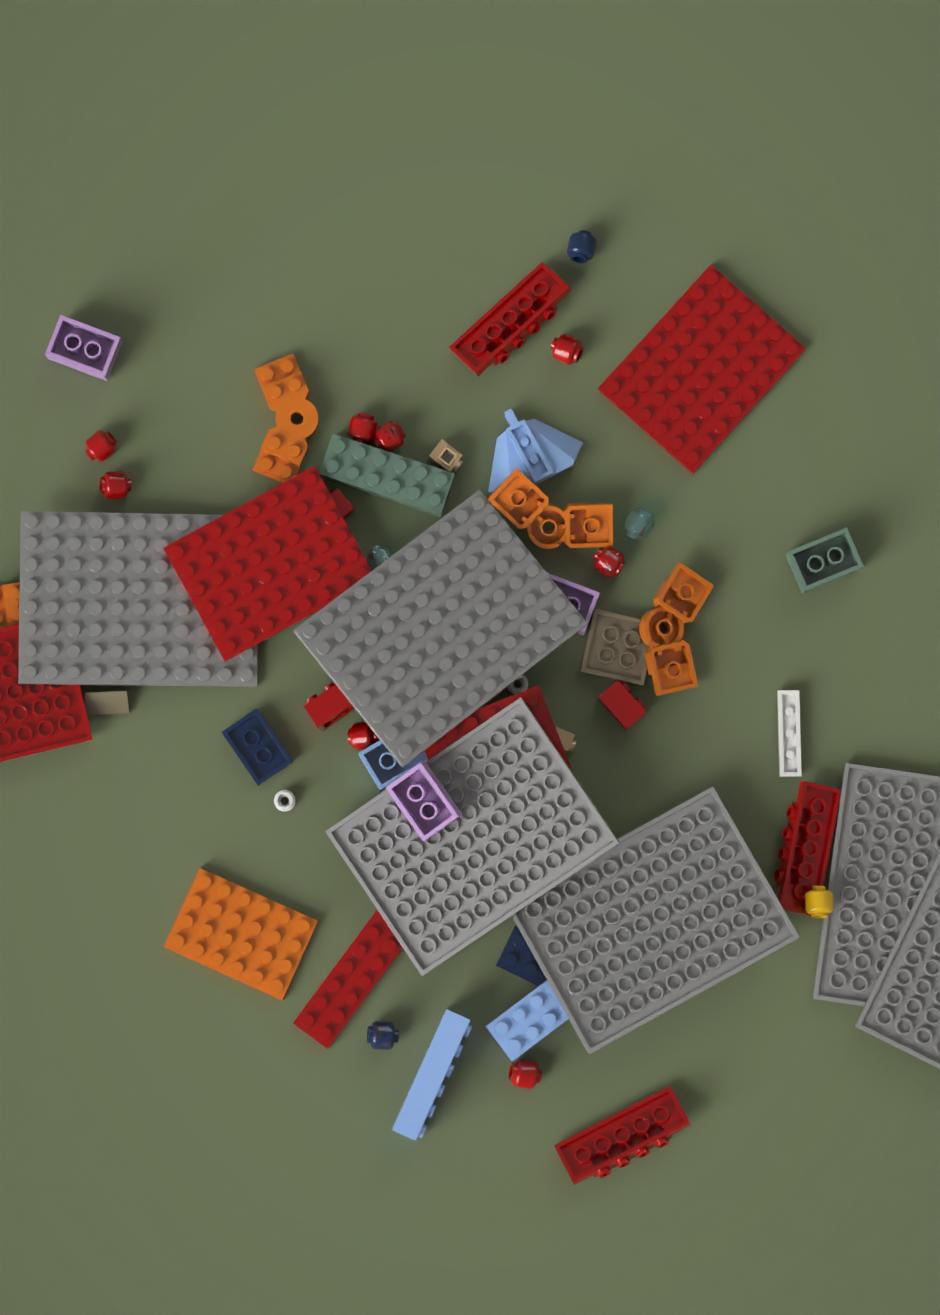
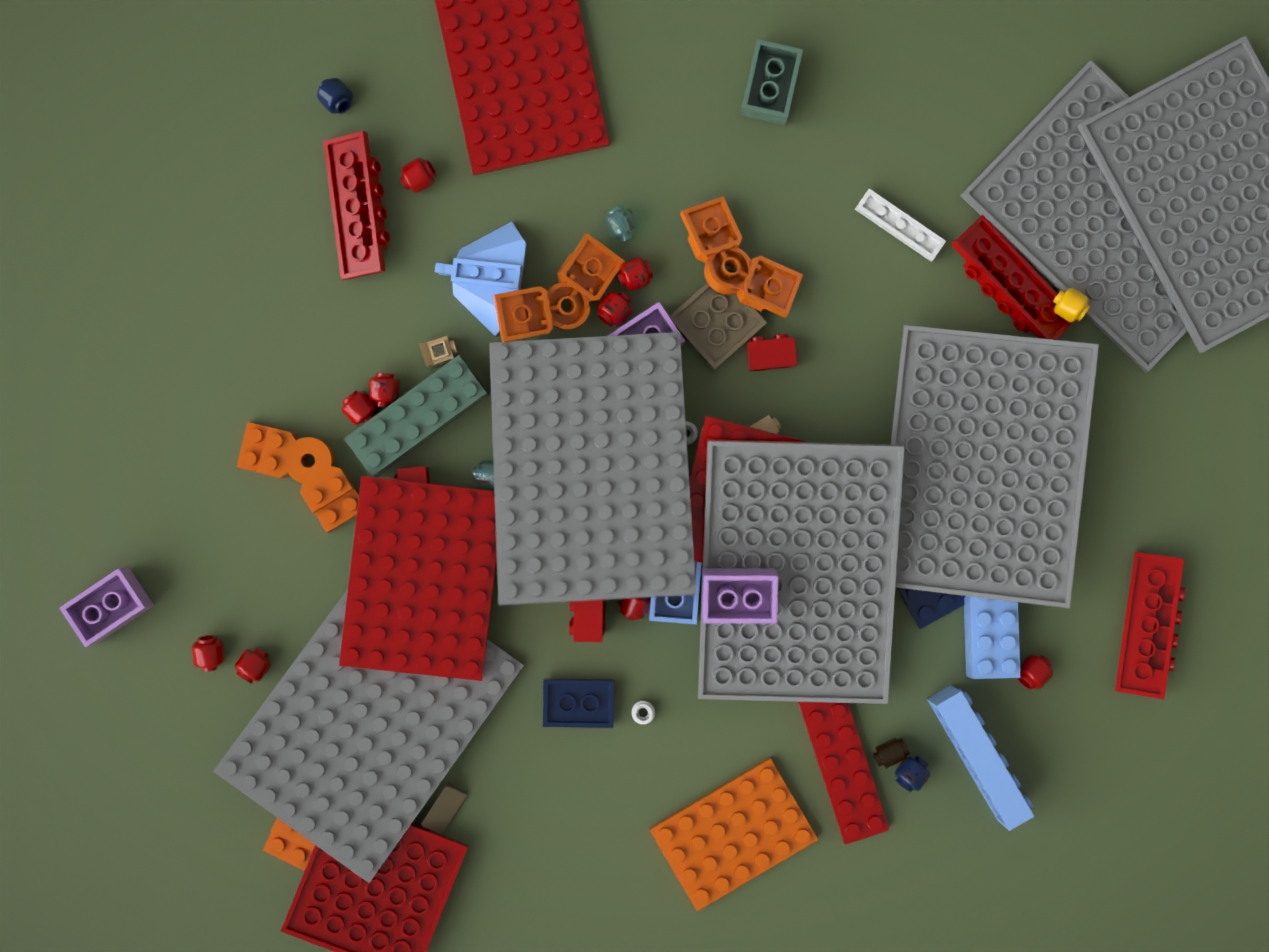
camera: 55 degrees left, 5 degrees up
none -> red head [598,292,632,327]
none -> dark brown brick [873,737,910,769]

